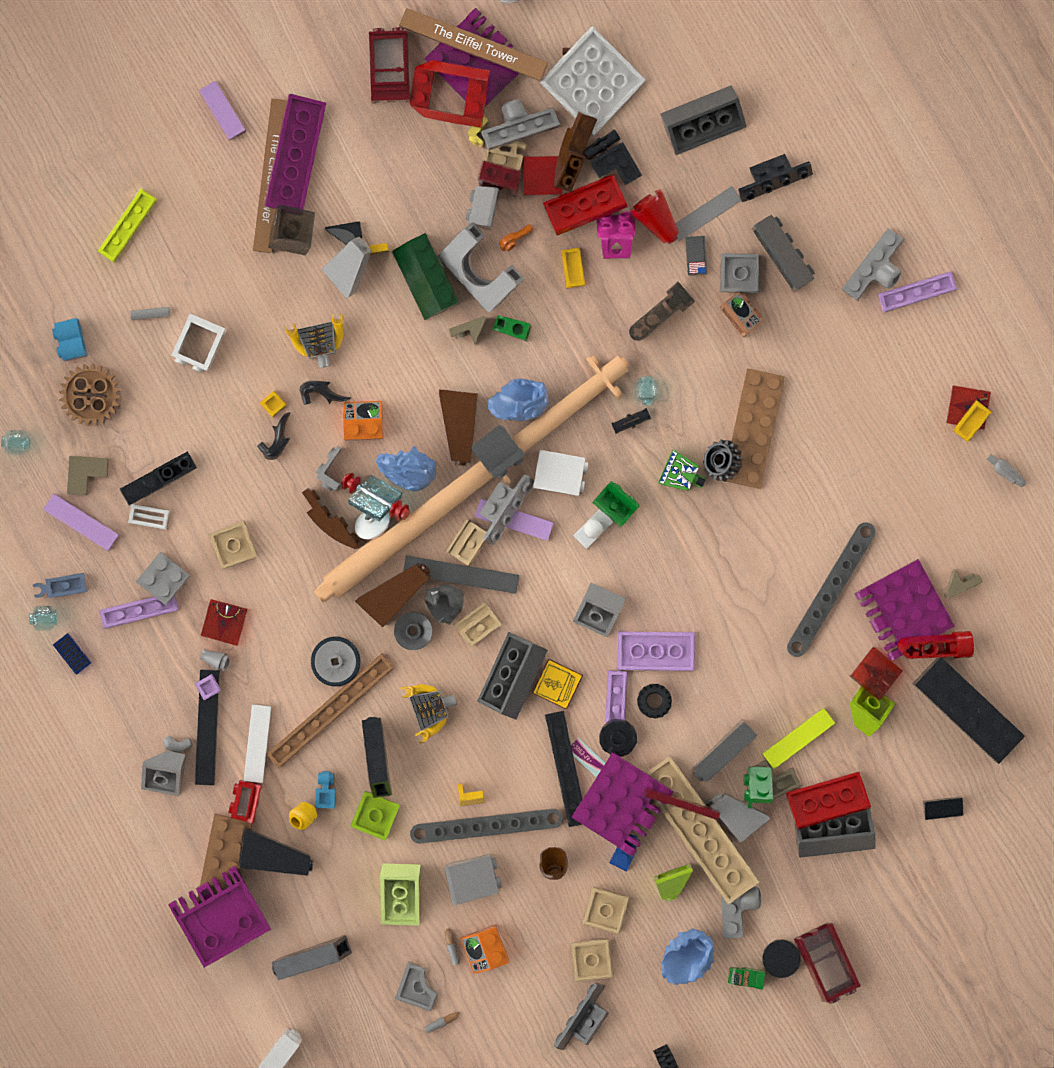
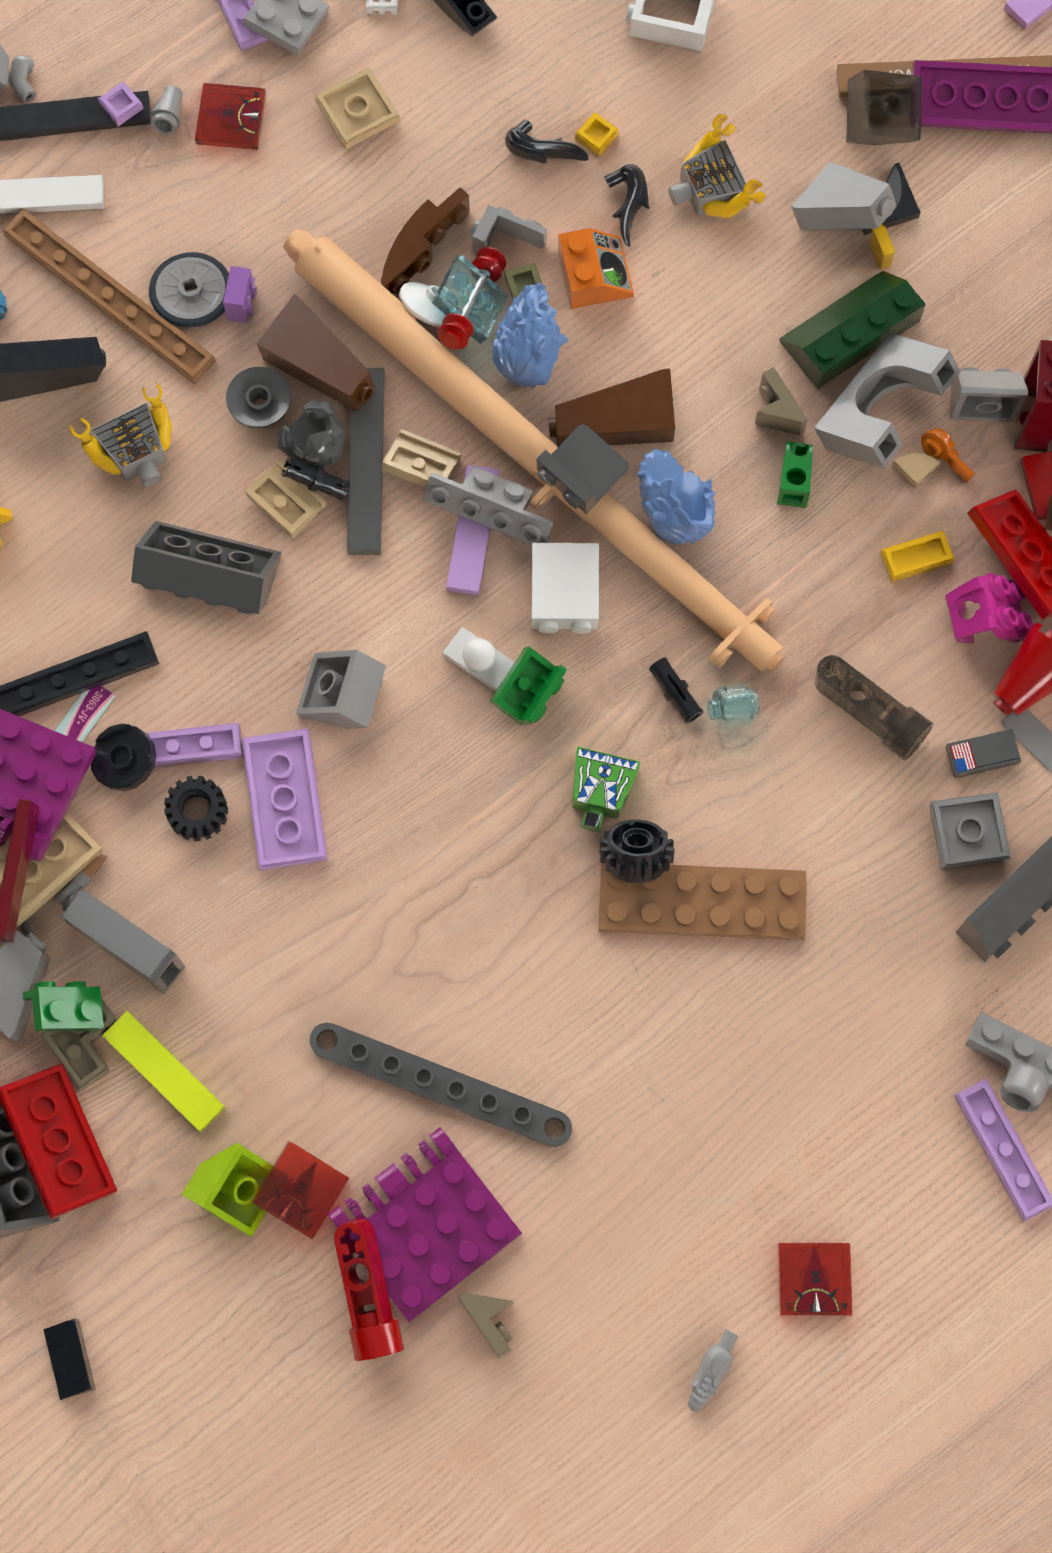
camera: 80 degrees right, 15 degrees down
yellow tile [532,659,583,710] -> none
slope [719,292,763,337] -> none
black brick [912,657,1025,764] -> none
yellow tile [952,400,992,443] -> none
none -> light grey piece [55,854,107,906]
none -> medium lavender piece [223,266,257,323]
none -> black pin [281,456,350,501]
none -> olive tile [504,263,543,300]
none -> tan tile [893,453,940,488]

